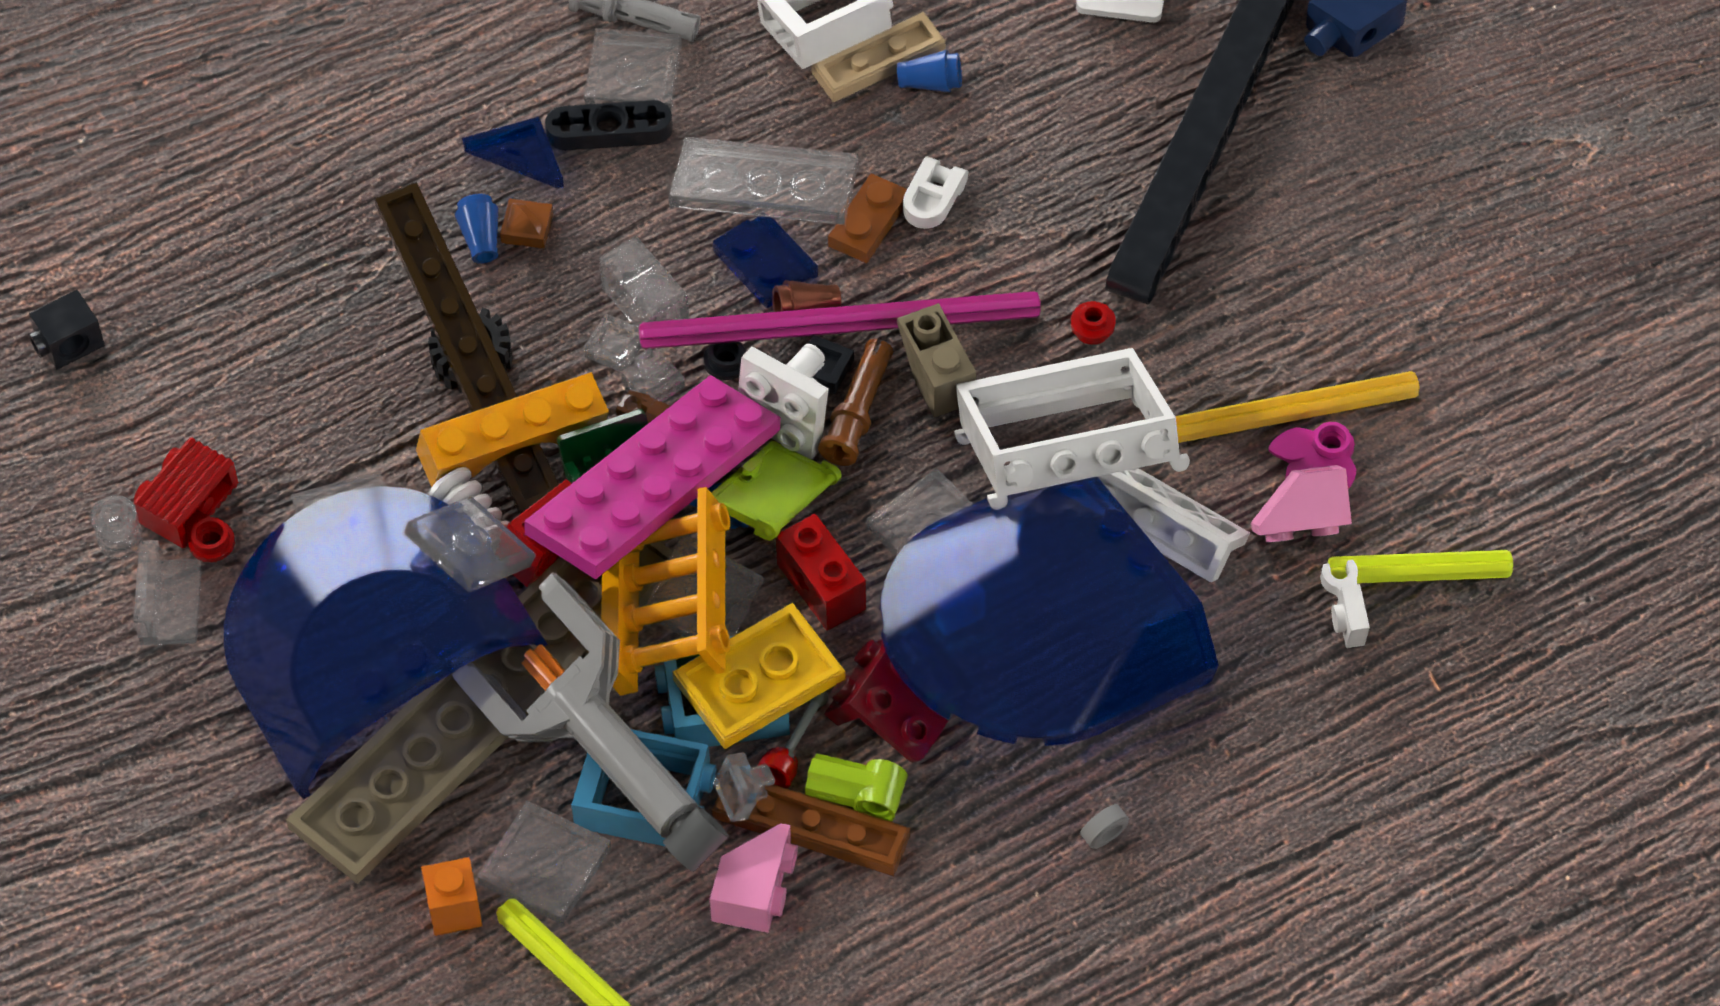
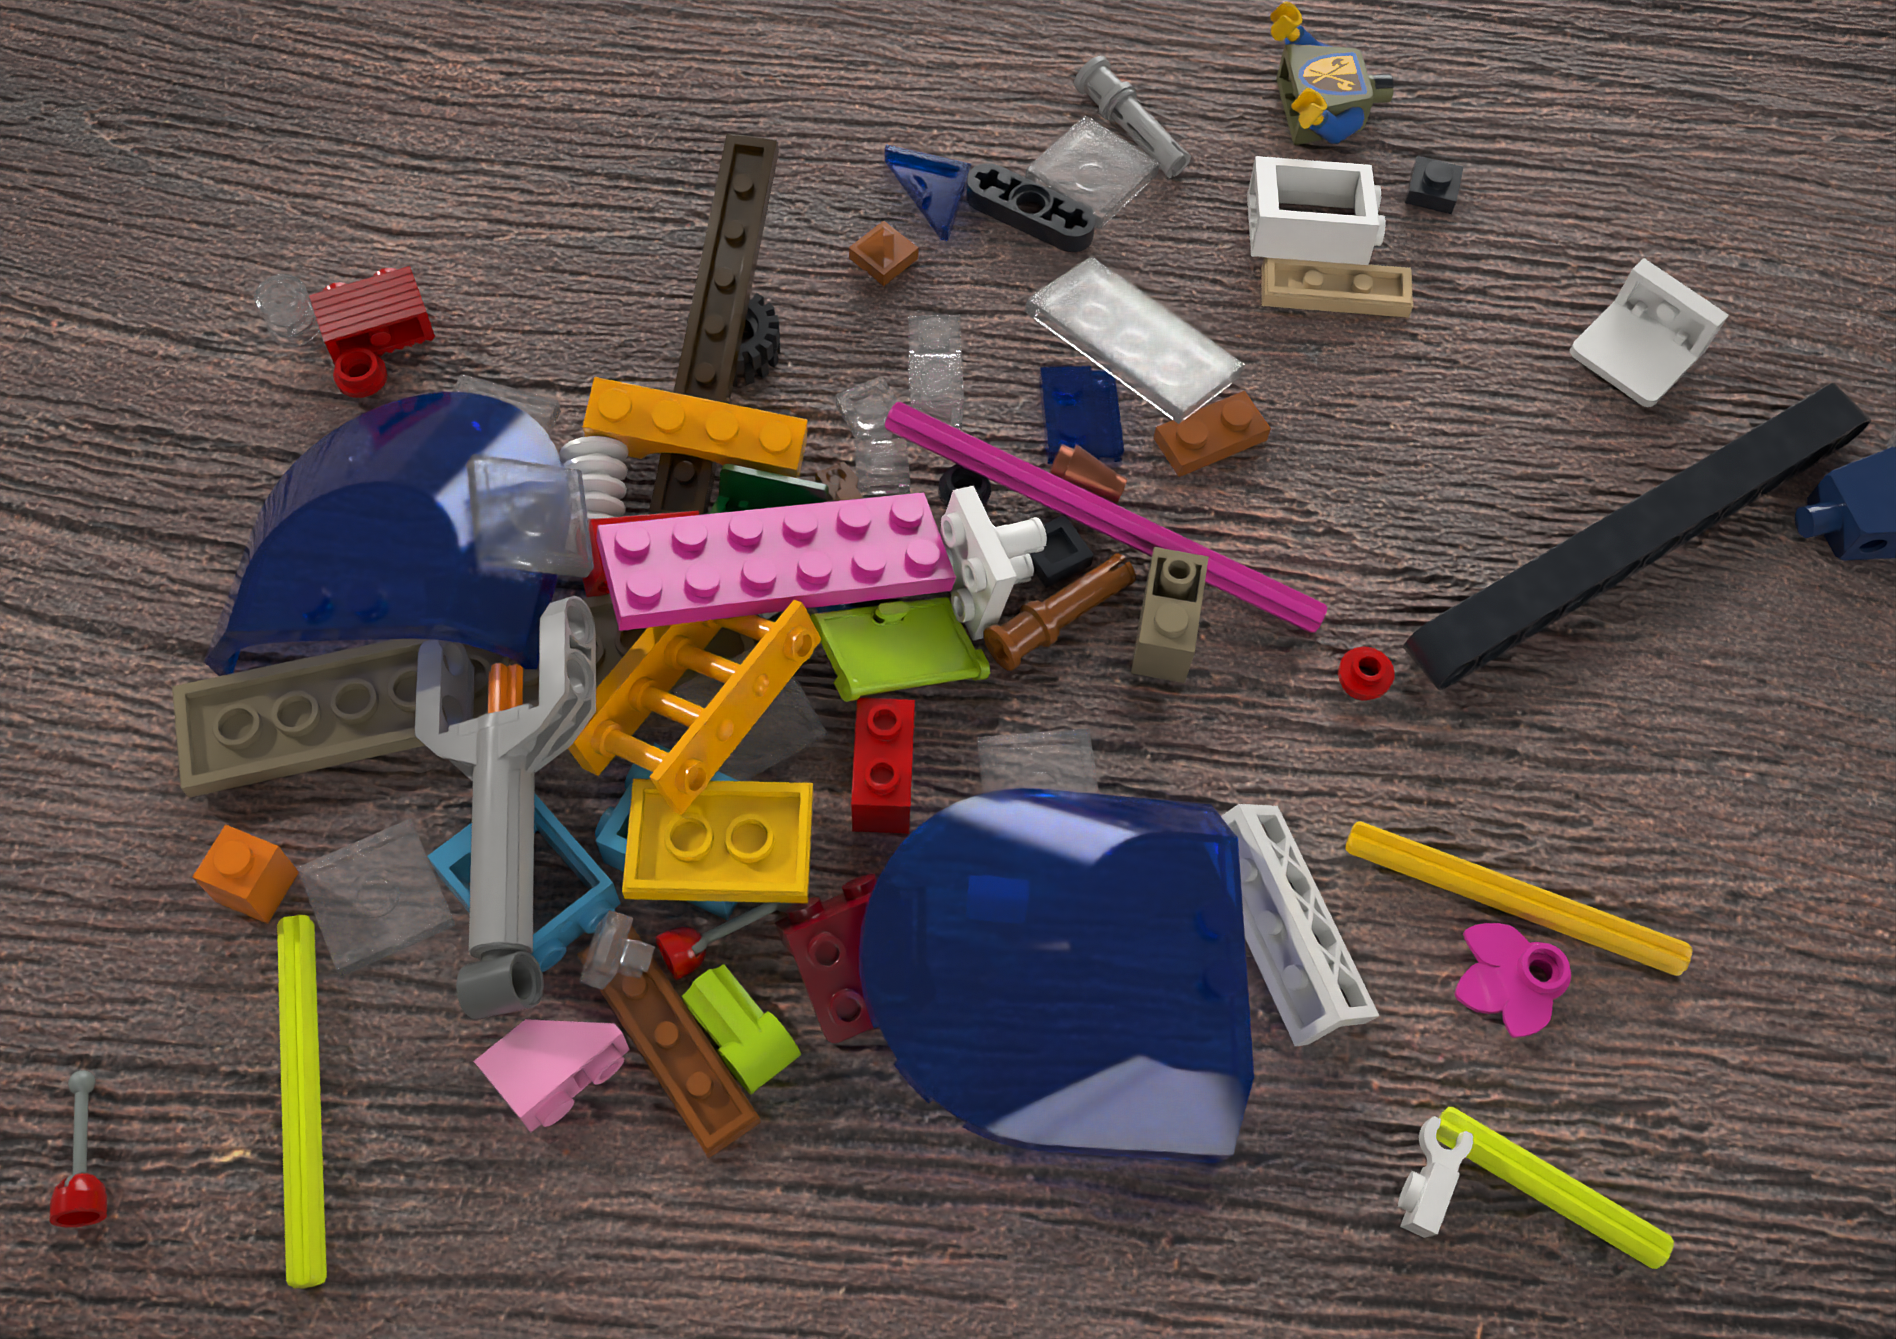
camera: 30 degrees right, 5 degrees up
black brick [28,289,105,370] -> none
clear panel [134,540,202,645] -> none
blue cone [455,194,498,263] -> none
blue cone [897,49,962,93] -> none
white plate [903,156,968,229] -> none
white window [954,348,1190,510] -> none
light grey tile [1080,804,1129,849] -> none
bright pink slope [1251,465,1352,542] -> none

